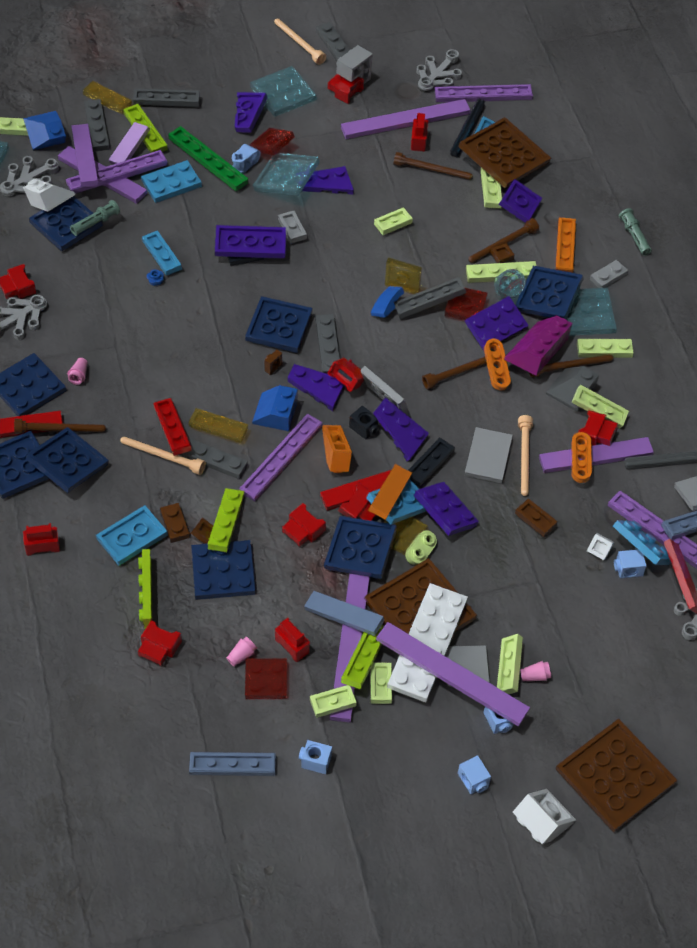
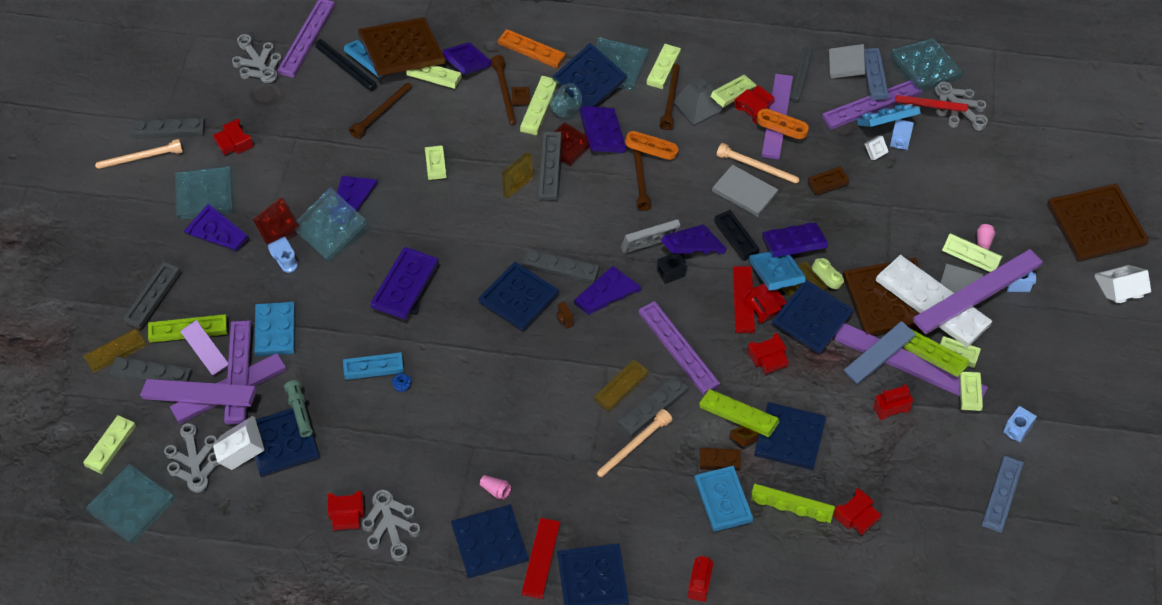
camera: 65 degrees left, 0 degrees up
reddish brown piece [14,419,106,434] -> none
blue slope [23,111,66,150] -> none
dark blue plate [26,427,109,493] -> none
red tile [153,398,192,456] -> none
green plate [168,126,249,191] -> none
bright pink cone [226,637,257,667] -> none
clear red plate [245,658,287,699] -> none
blue slope [252,385,298,431] -> none
light grey plate [278,211,307,243] -> none
orange slope [322,425,352,473] -> none
red piece [328,357,364,392] -> none
light grey brick [336,45,373,84] -> none
medium lavender tile [341,99,470,139] -> none
orange tile [368,464,412,520] -> none
blue slope [371,286,404,318] -> none
red piece [411,113,428,152] -> none
light blue brick [458,755,491,794] -> none
magenta slope [504,316,573,375] -> none
light grey plate [590,260,628,290] -> none

